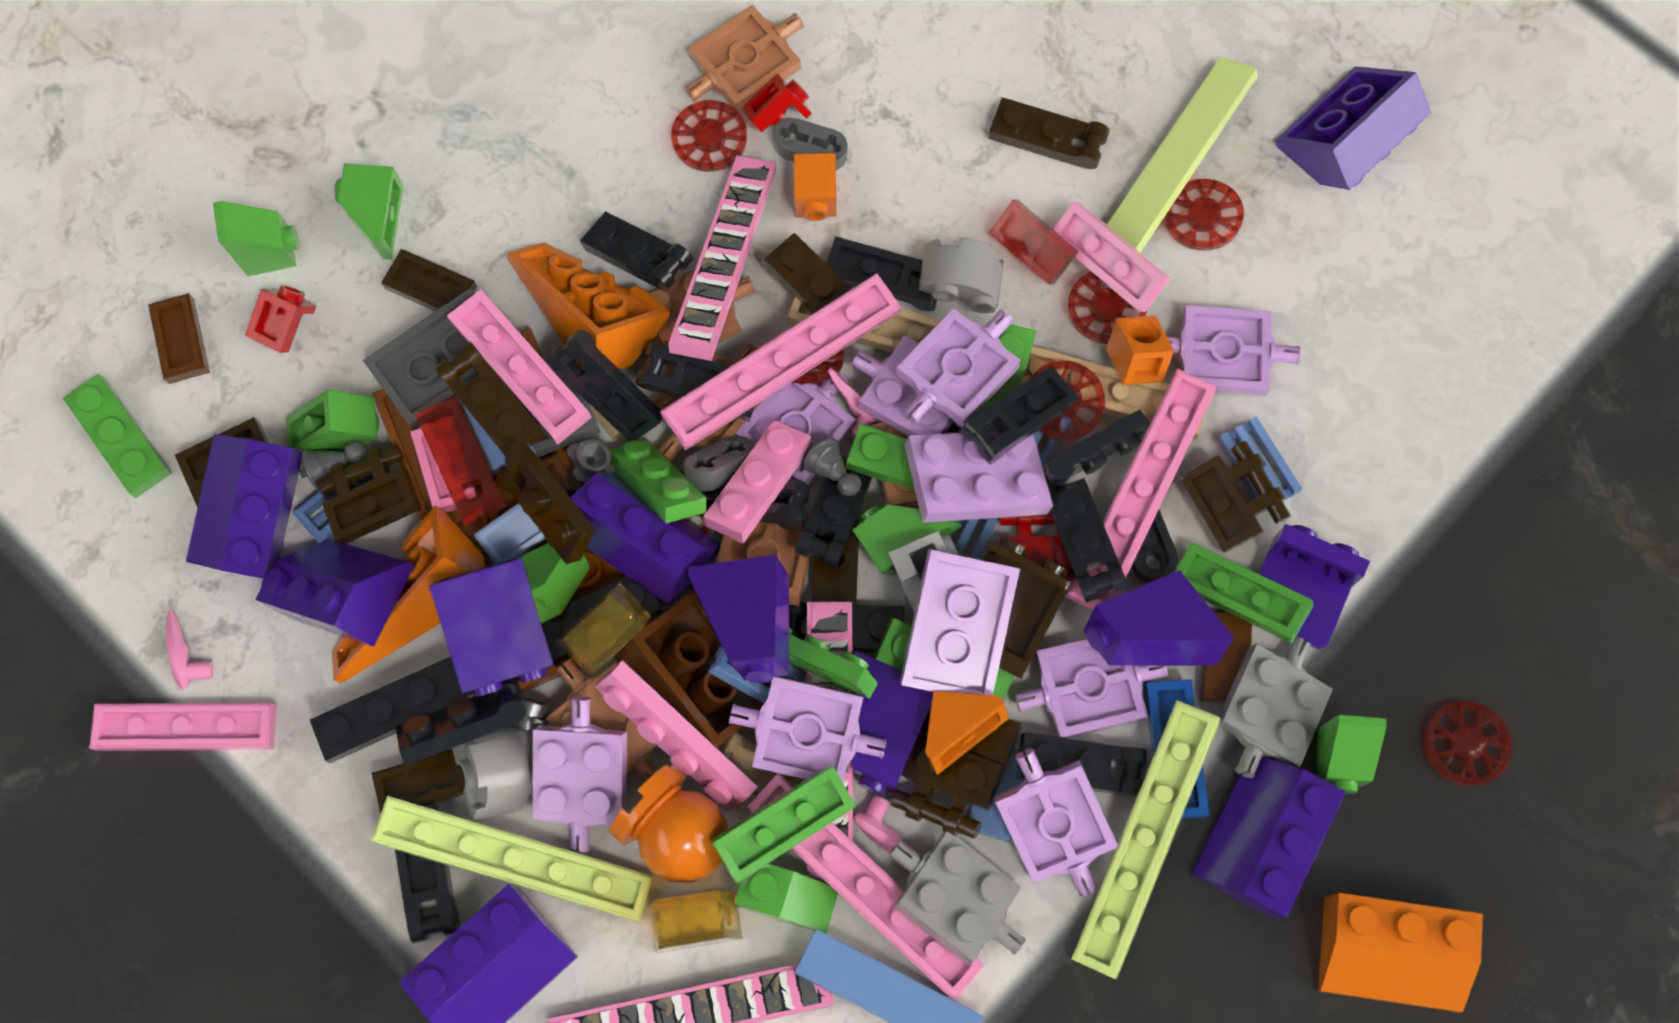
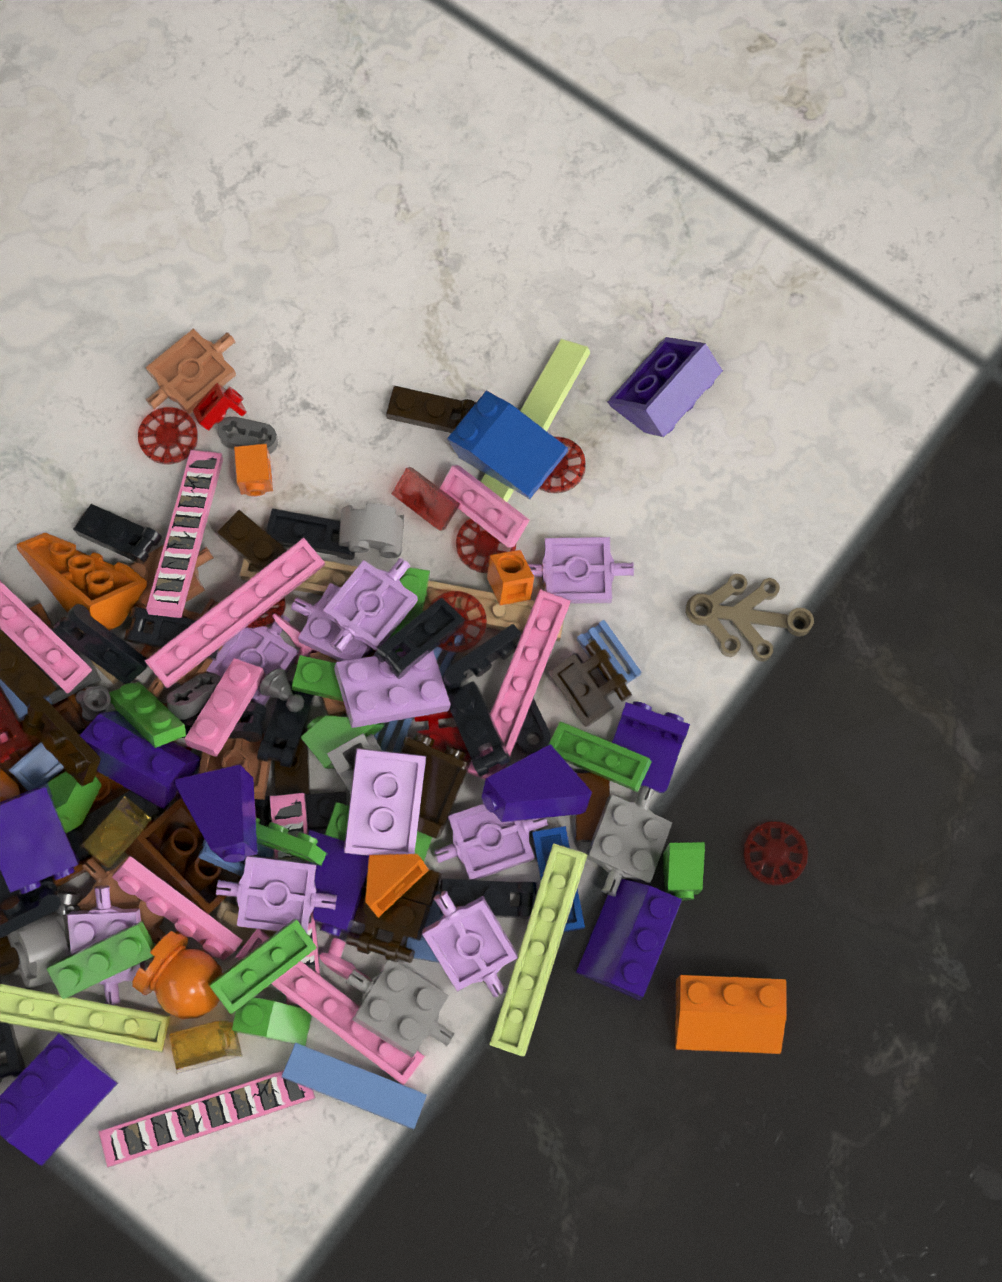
camera: 10 degrees left, 0 degrees up
none -> bright green plate [47,921,155,999]
none -> blue slope [447,390,569,499]
none -> dark tan plant [685,574,814,662]

